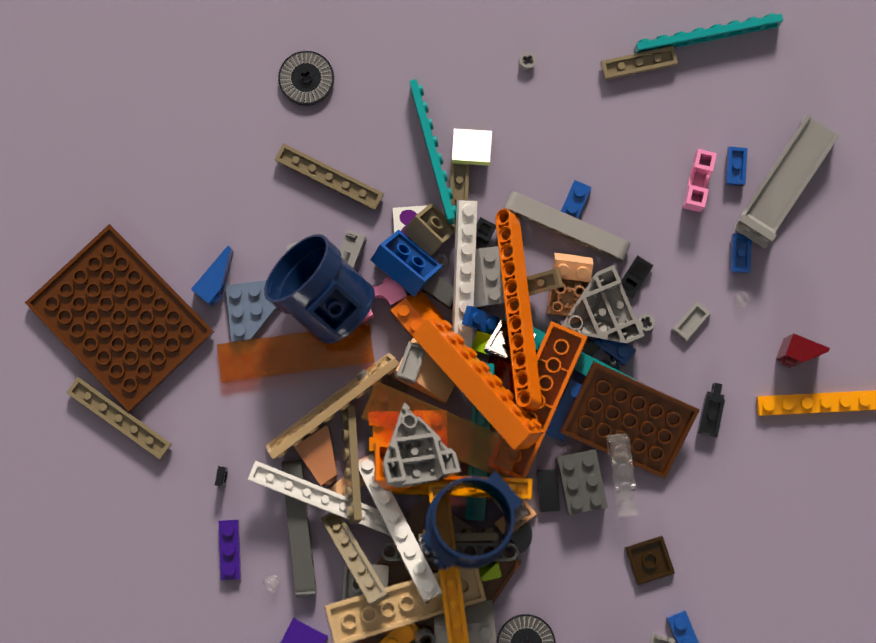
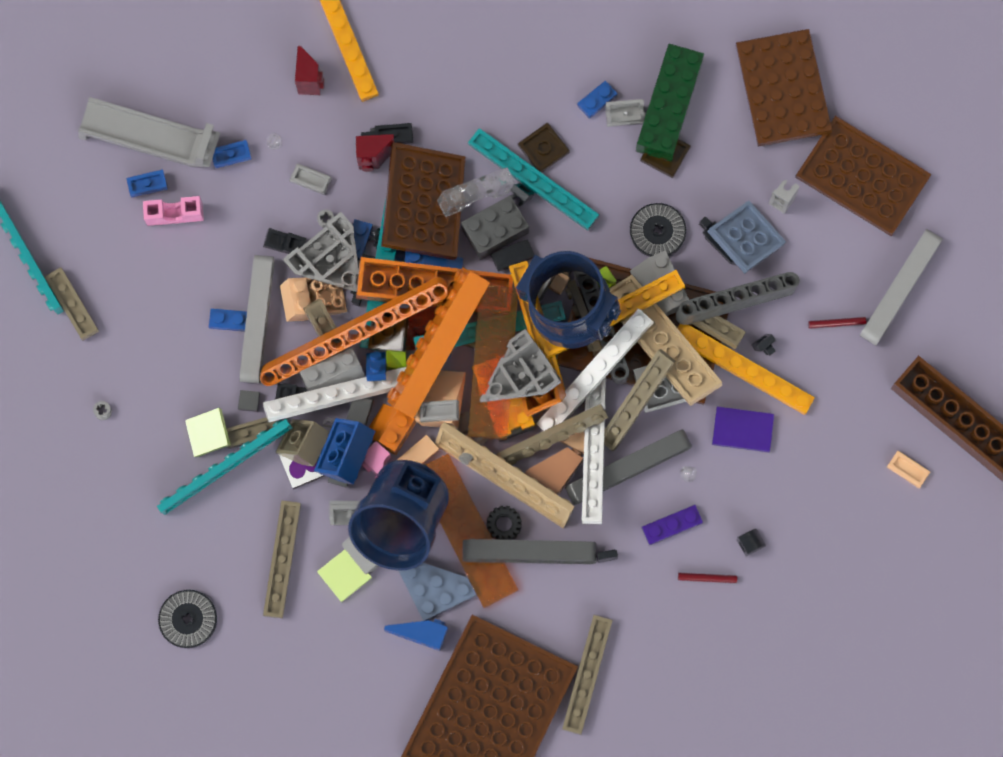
camera: 105 degrees left, 5 degrees down
none -> dark grey tile [238,390,260,412]
none -> yellowish green tile [317,550,372,603]
none -> dark red slope [356,134,395,172]
none -> light nougat tile [397,434,439,464]
none -> dark grey beam [462,539,597,564]
none -> teal plate [468,128,599,231]
none -> black tyre [487,505,522,540]
none -> black tile [511,183,535,207]
none -> dark red bar [678,573,737,583]
none -> black brick [737,529,766,557]

